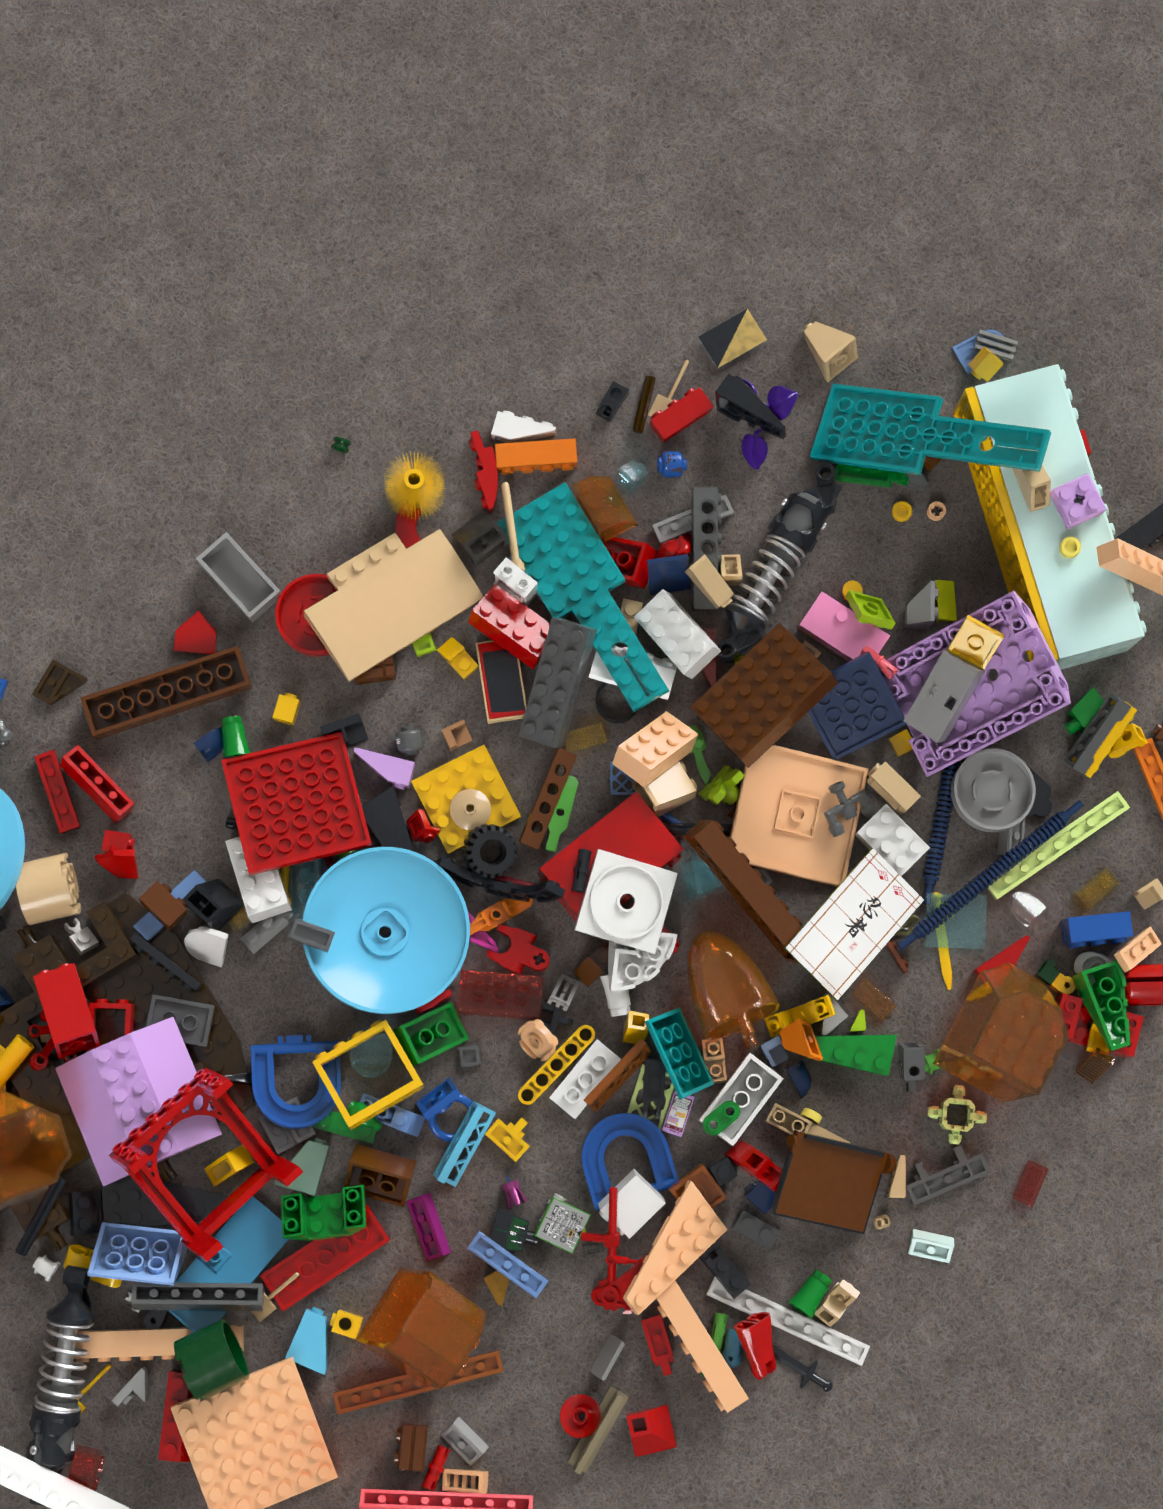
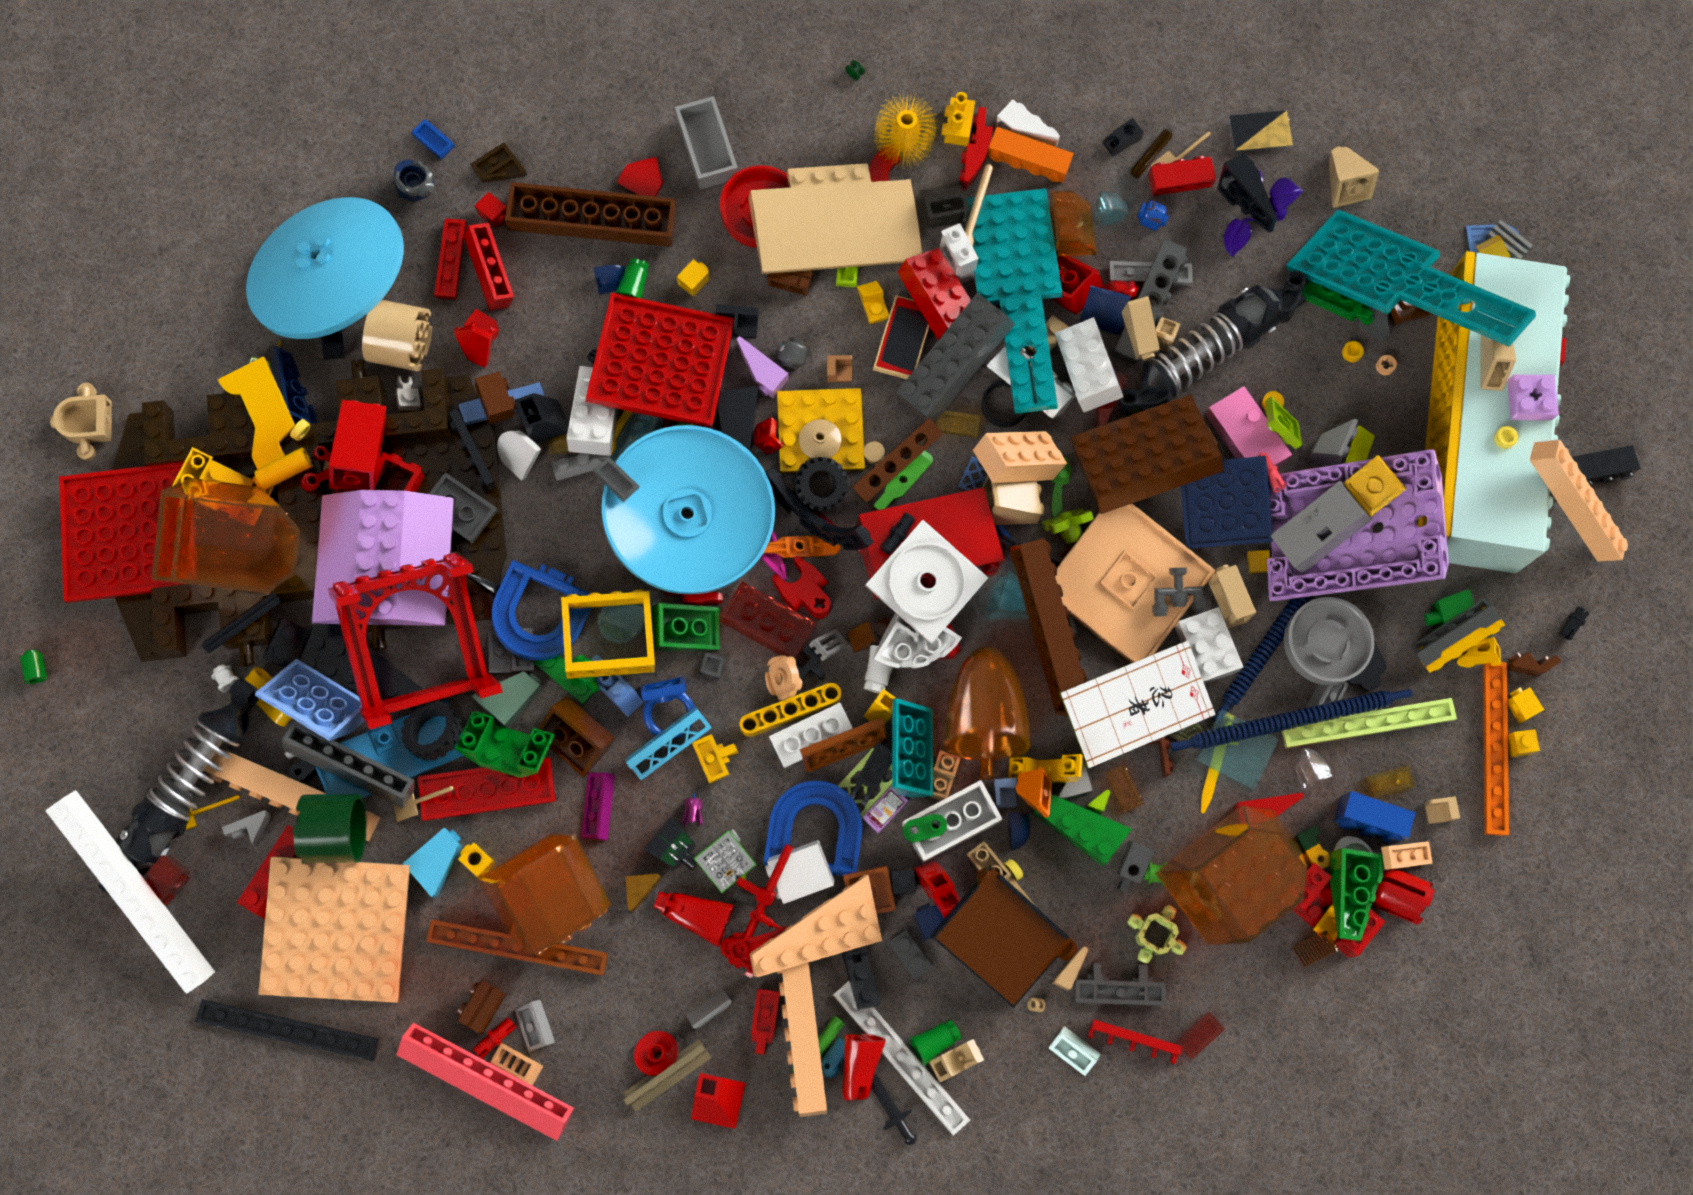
camera: 25 degrees right, 5 degrees down
yellow slope [204,1145,254,1187] -> none
medium blue tile [467,1231,549,1298] -> none
none -> light yellow tile [290,419,310,441]
none -> black tyre [401,700,462,761]
none -> red brick [474,192,507,229]
none -> red piece [653,891,734,947]
none -> tan tile [864,441,885,464]
none -> yellow brick [941,92,975,146]
none -> red hinge [1087,1020,1182,1064]

